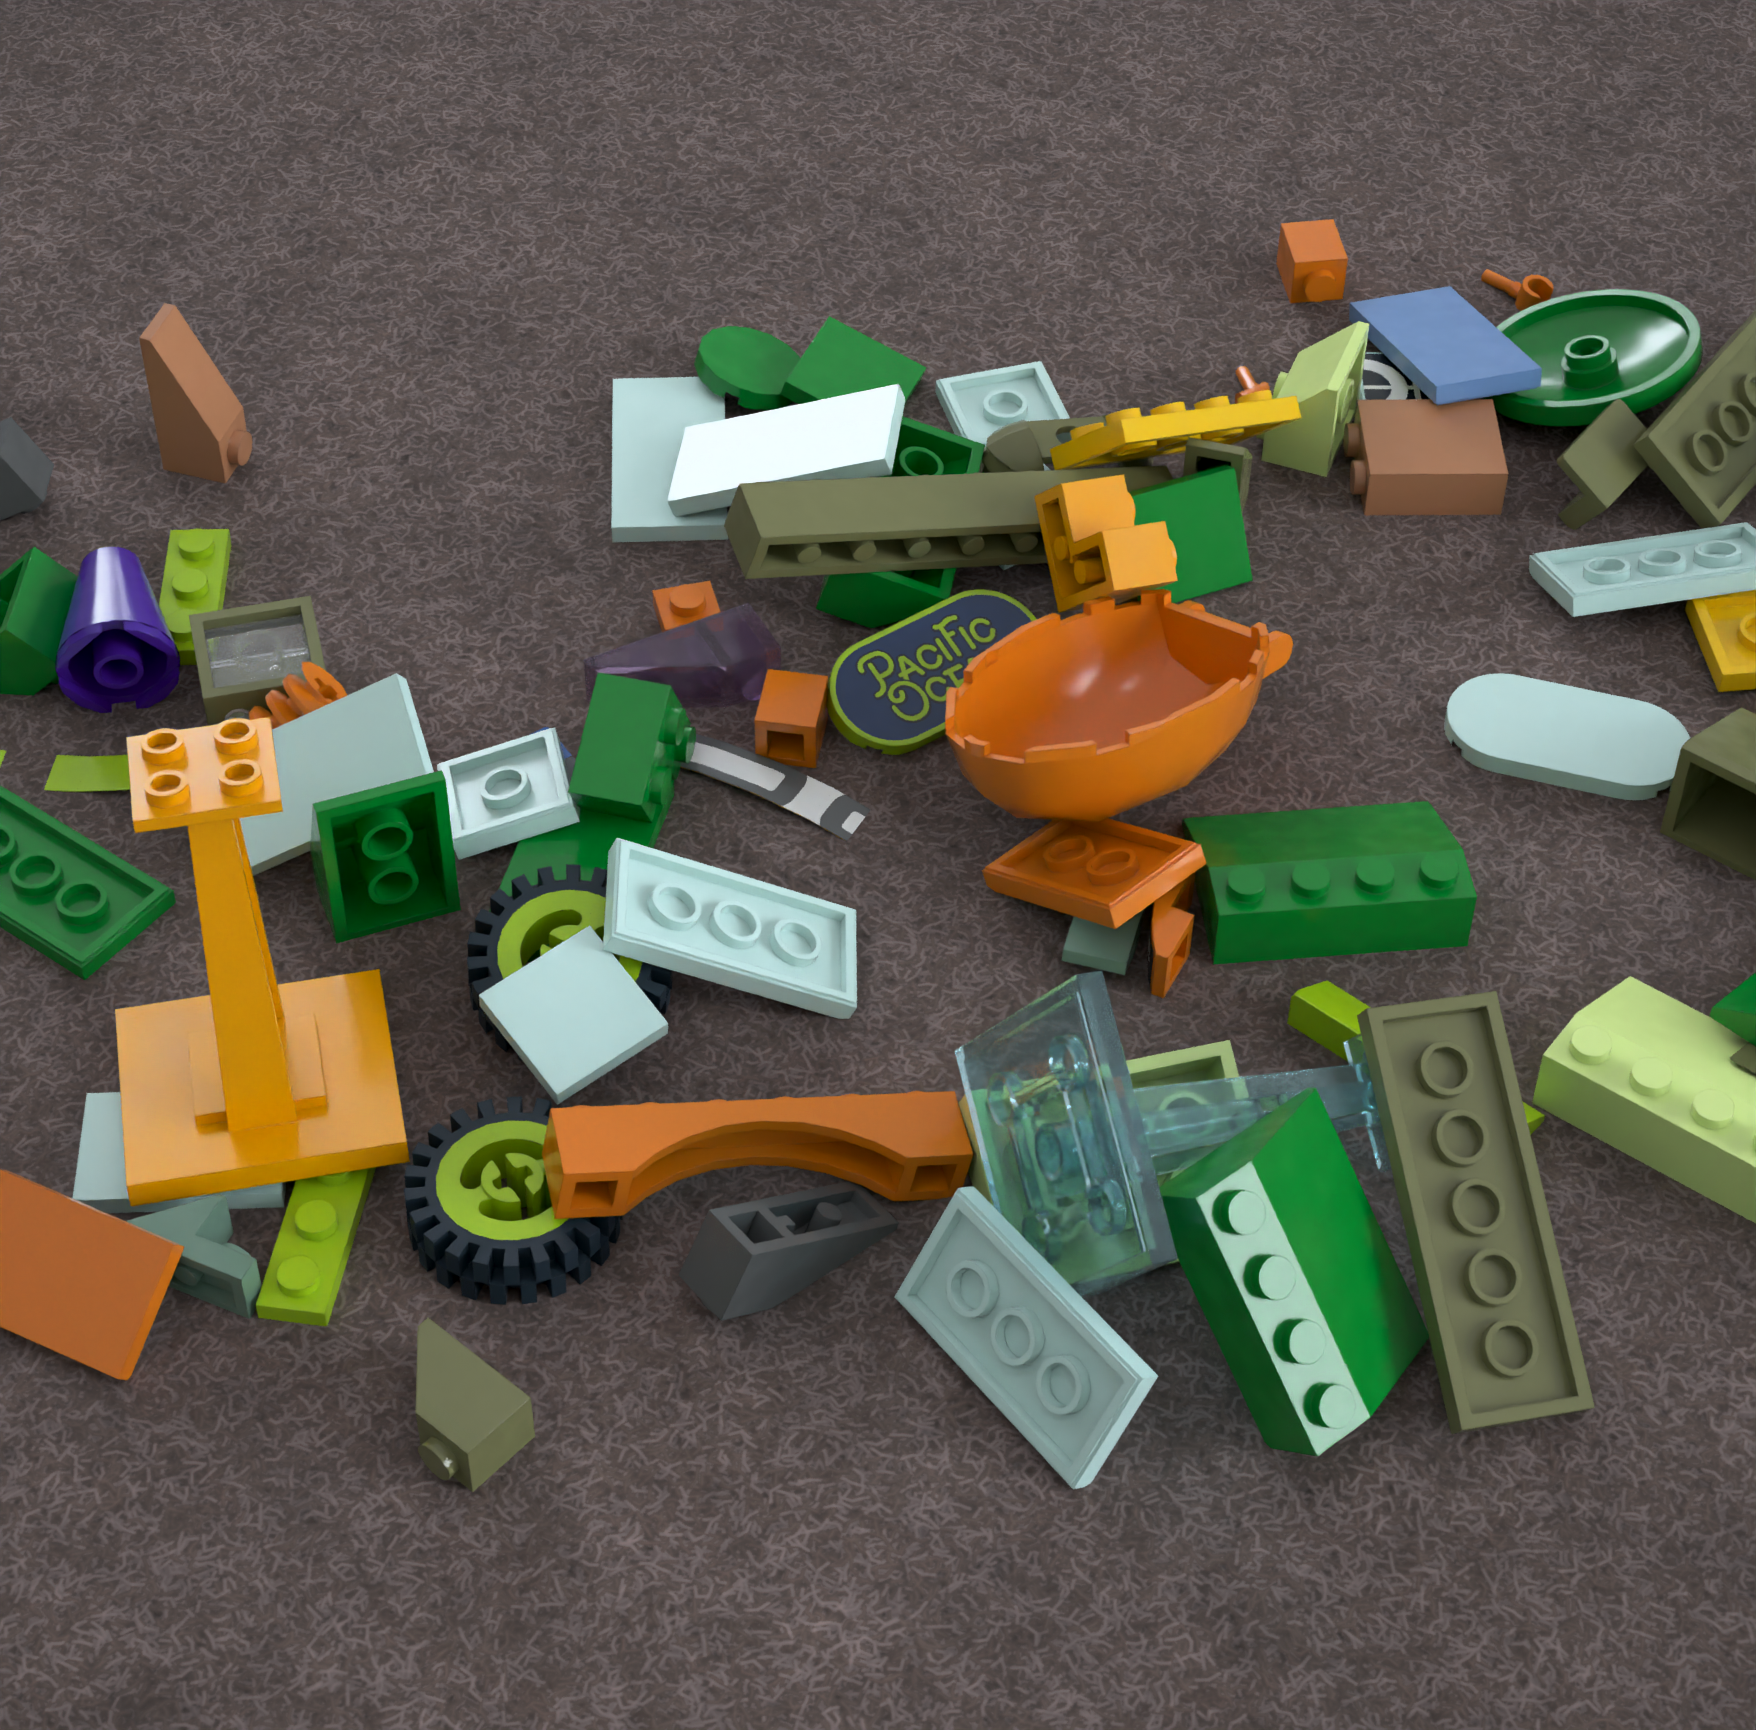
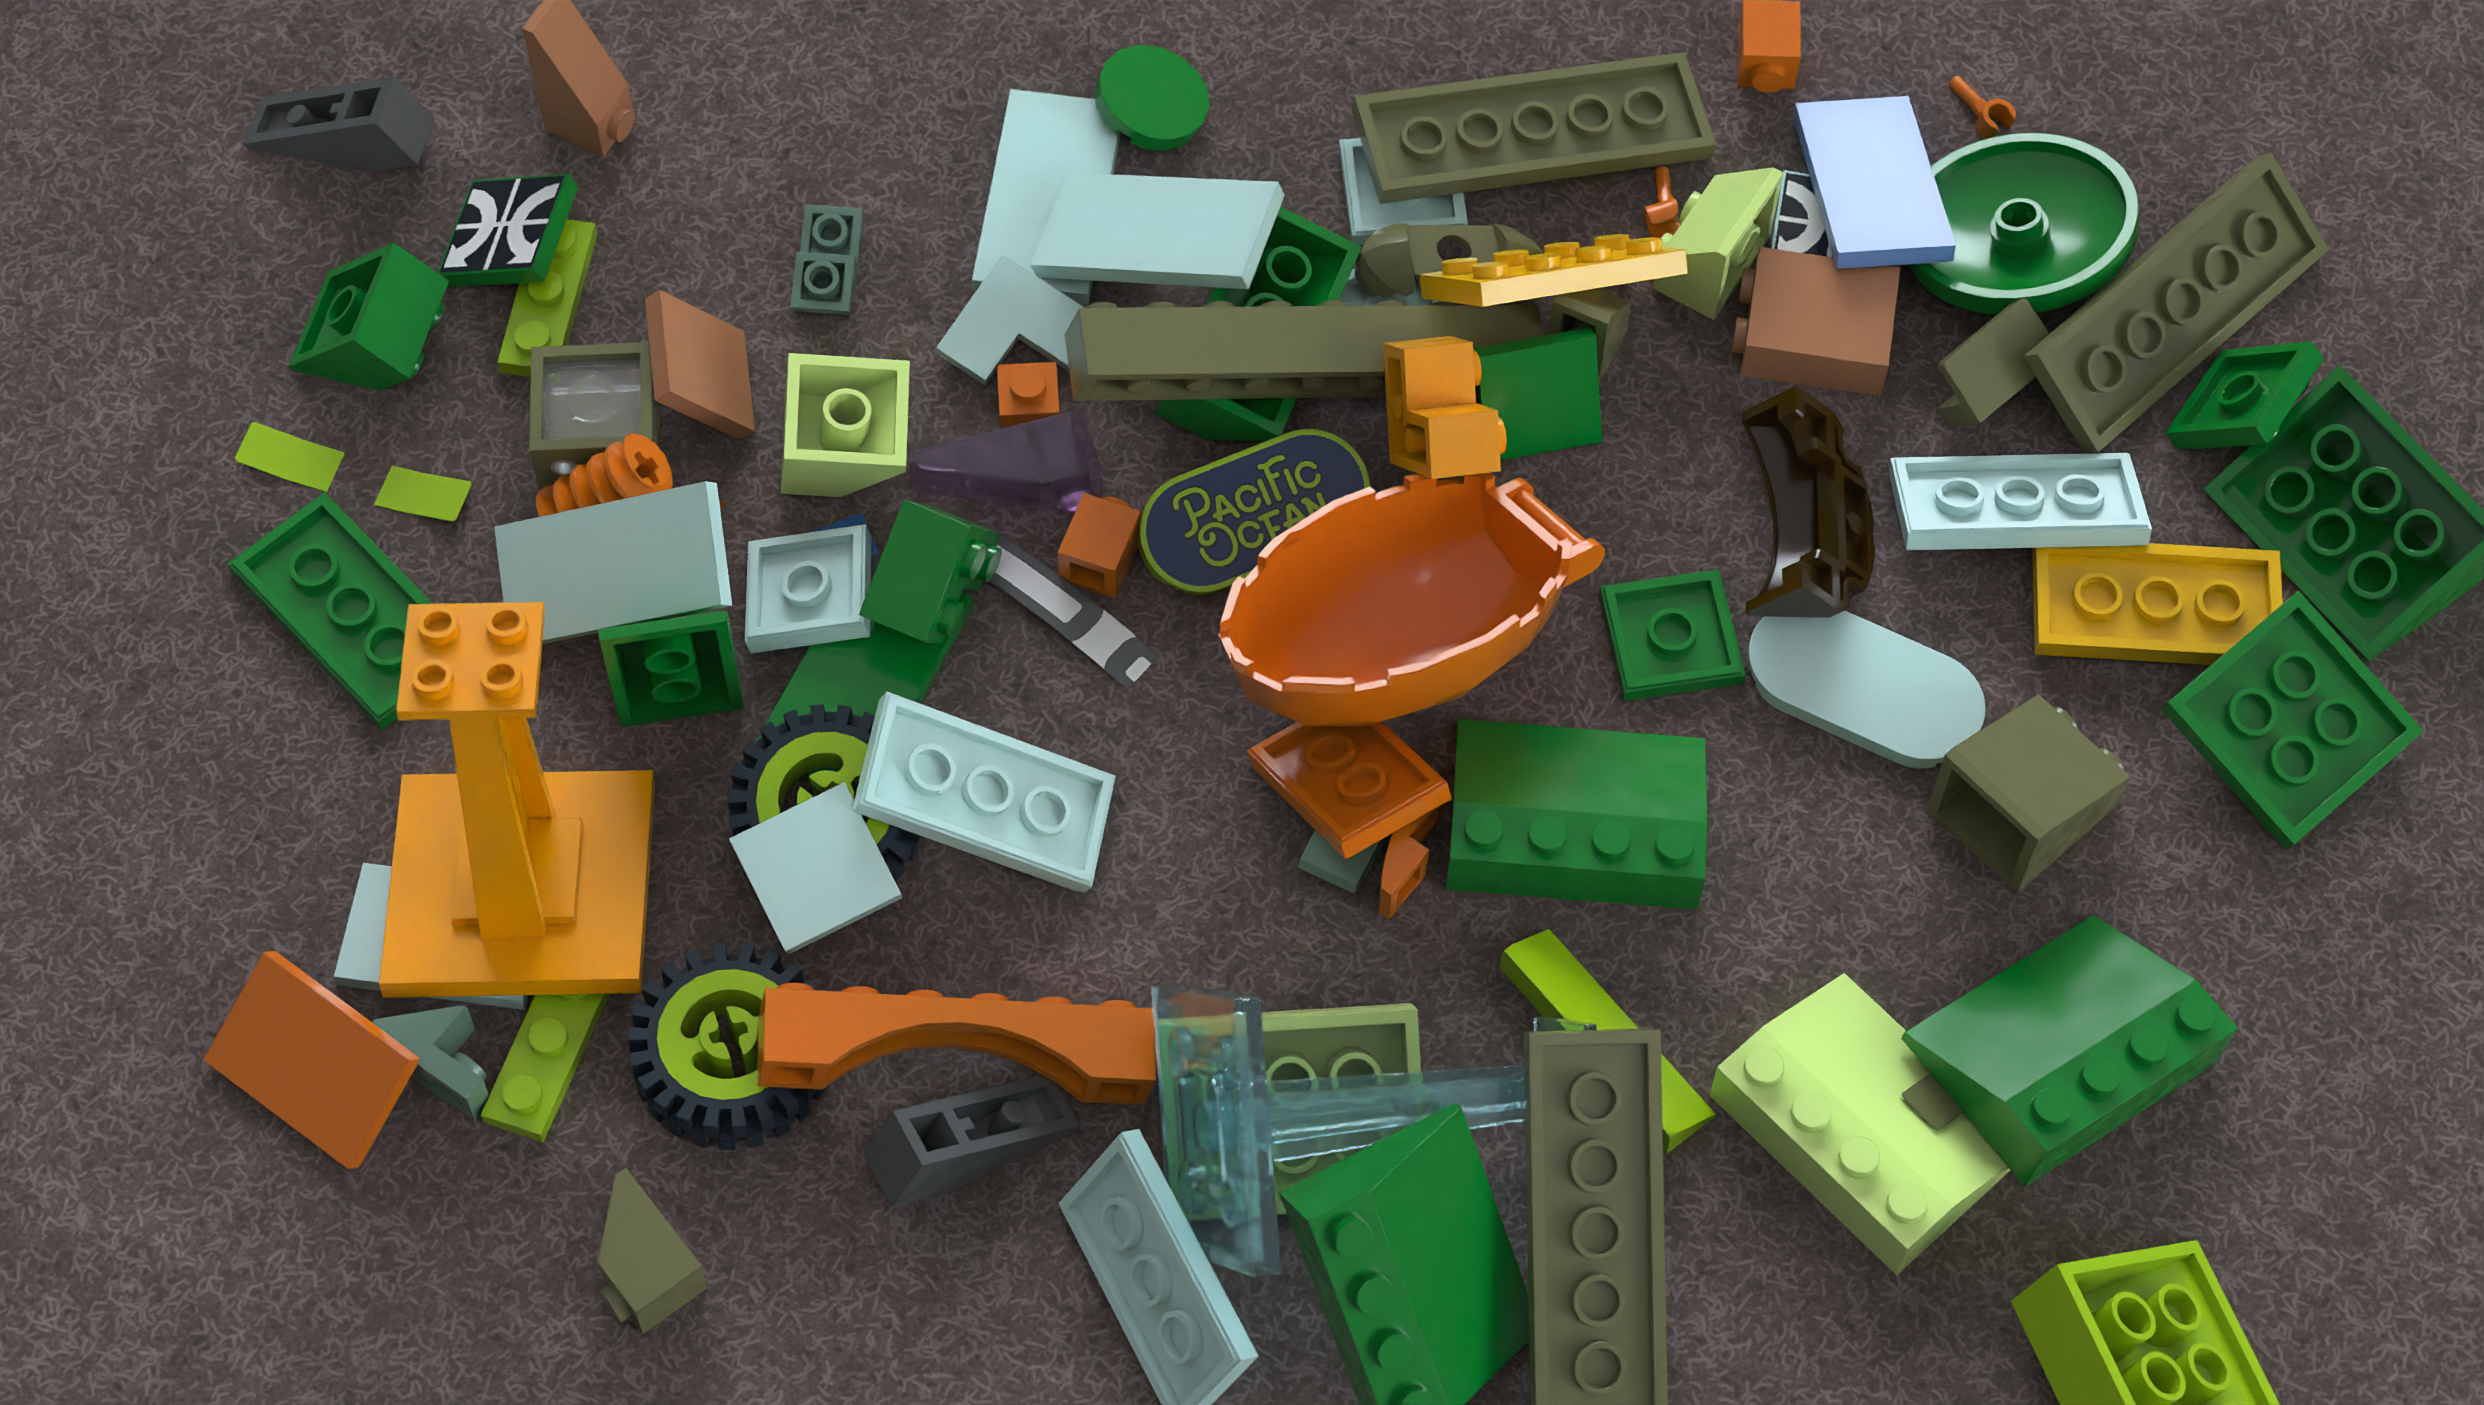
camera: 10 degrees right, 15 degrees up
dark purple cone [55,547,180,713] -> none
green tile [780,316,926,406] -> none
none -> tile [438,174,578,287]
none -> nougat tile [645,290,755,439]
none -> yellowish green slope [781,353,910,497]
none -> sand green slope [790,204,865,315]
none -> light aqua tile [936,254,1084,385]
none -> olive plate [1351,52,1716,204]
none -> green tile [1599,569,1745,701]
none -> dark brown windscreen [1742,385,1875,618]

